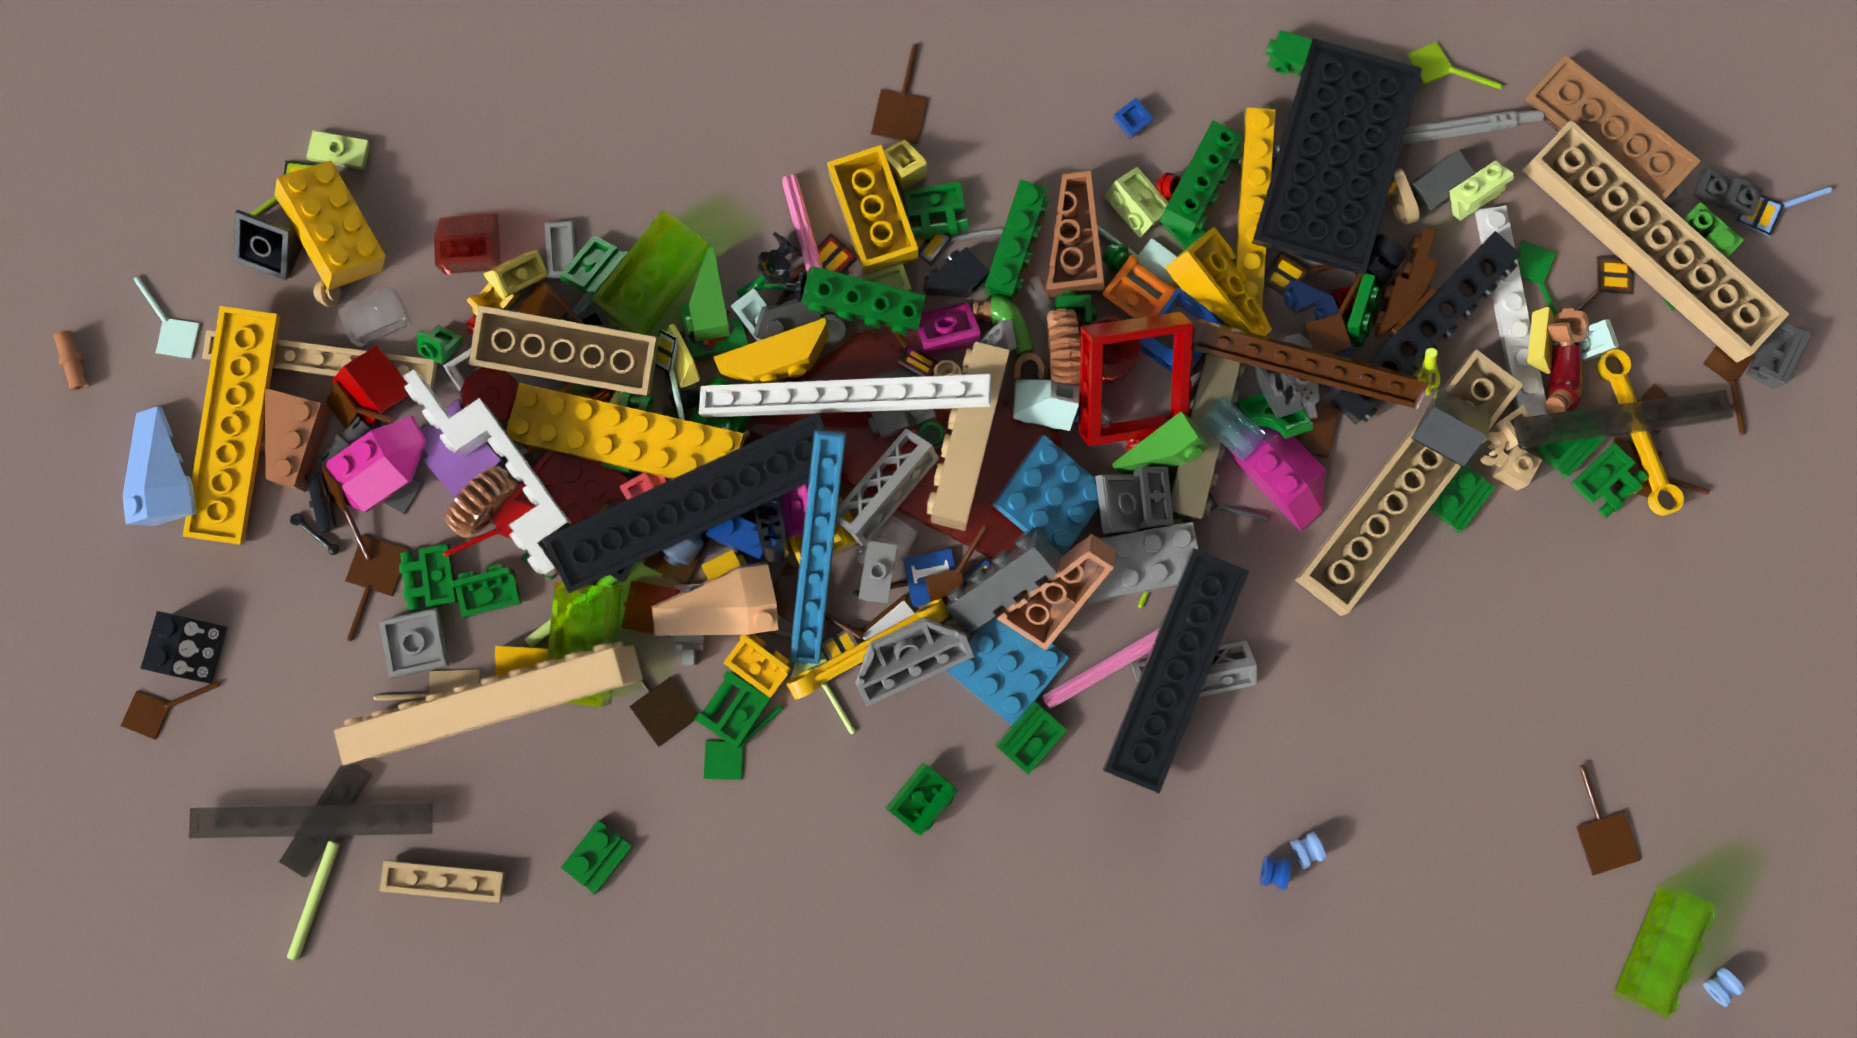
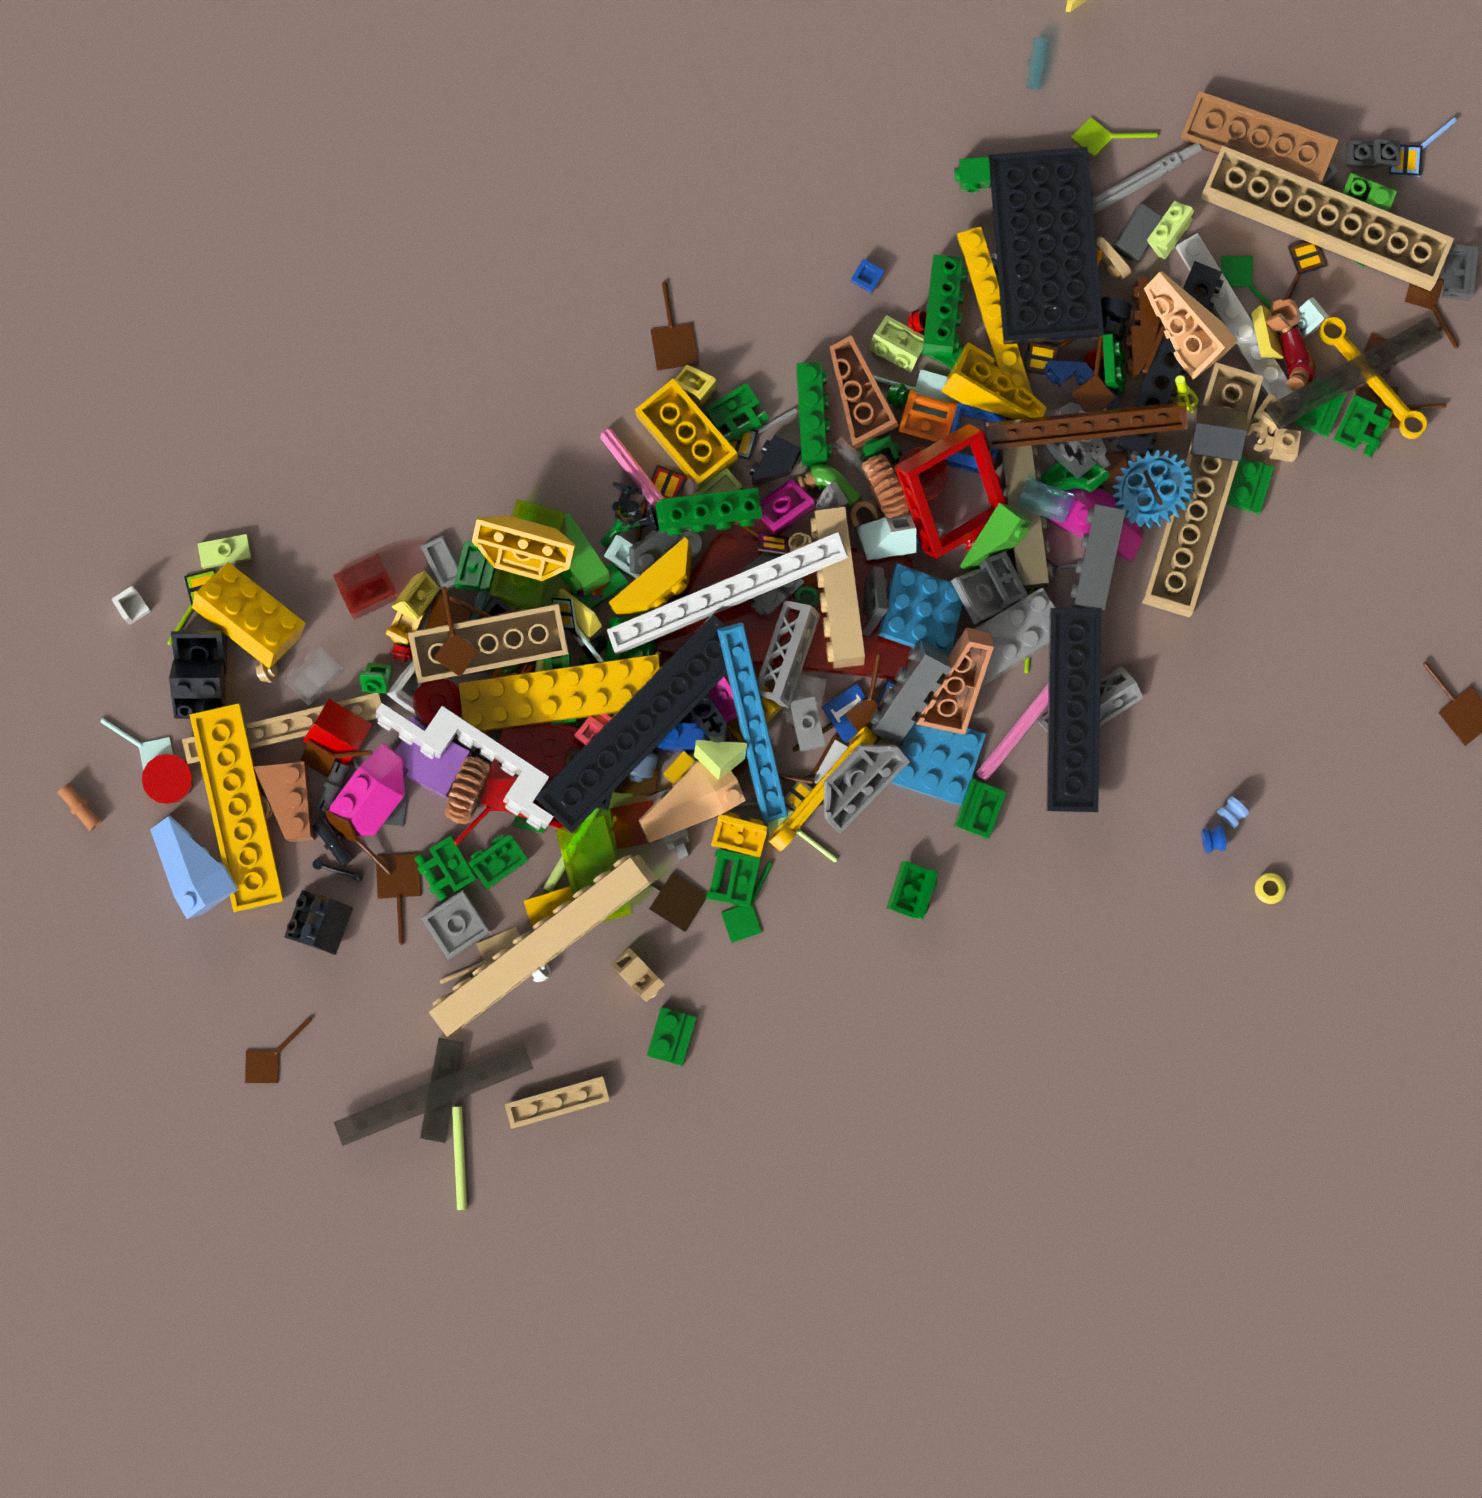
camera: 15 degrees left, 0 degrees up
black slope [140,611,227,684] -> none
none -> white panel [111,586,151,625]
none -> red tile [141,754,193,804]
none -> black slope [169,660,226,719]
none -> black slope [284,890,354,955]
none -> reddish brown piece [434,586,479,677]
none -> yellow wedge [472,515,575,581]
none -> white hinge [532,964,551,982]
none -> tan brick [611,948,665,1002]
none -> yellowish green slope [694,740,747,780]
none -> dark grey wing [861,566,890,636]
none -> dark grey wedge [1070,503,1126,610]
none -> dark azure gear [1113,450,1195,528]
none -> light nougat wedge [1144,271,1238,379]
none -> light yellow piece [1255,873,1286,904]

